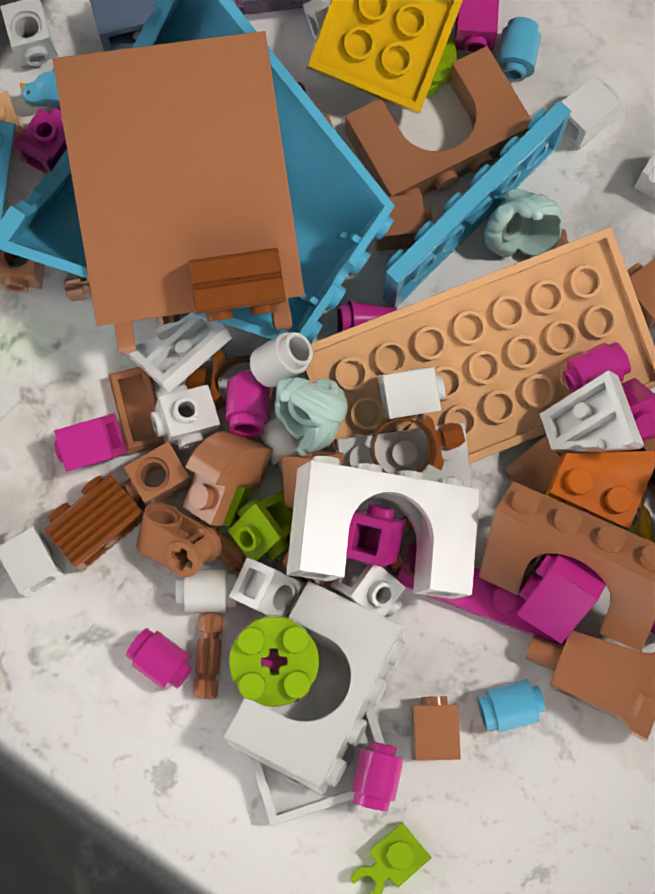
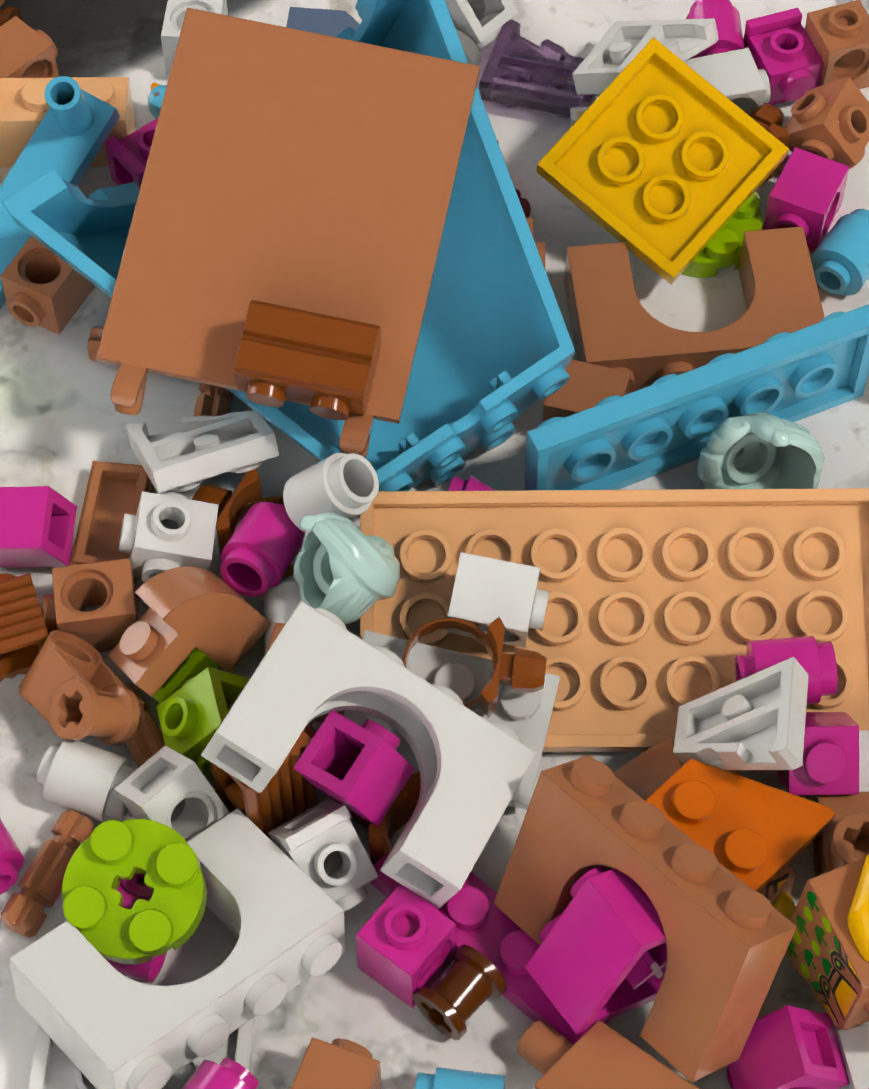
camera: 20 degrees right, 20 degrees down
none -> dark pink brick [356,884,456,1009]
none -> reddish brown bush [413,944,507,1040]

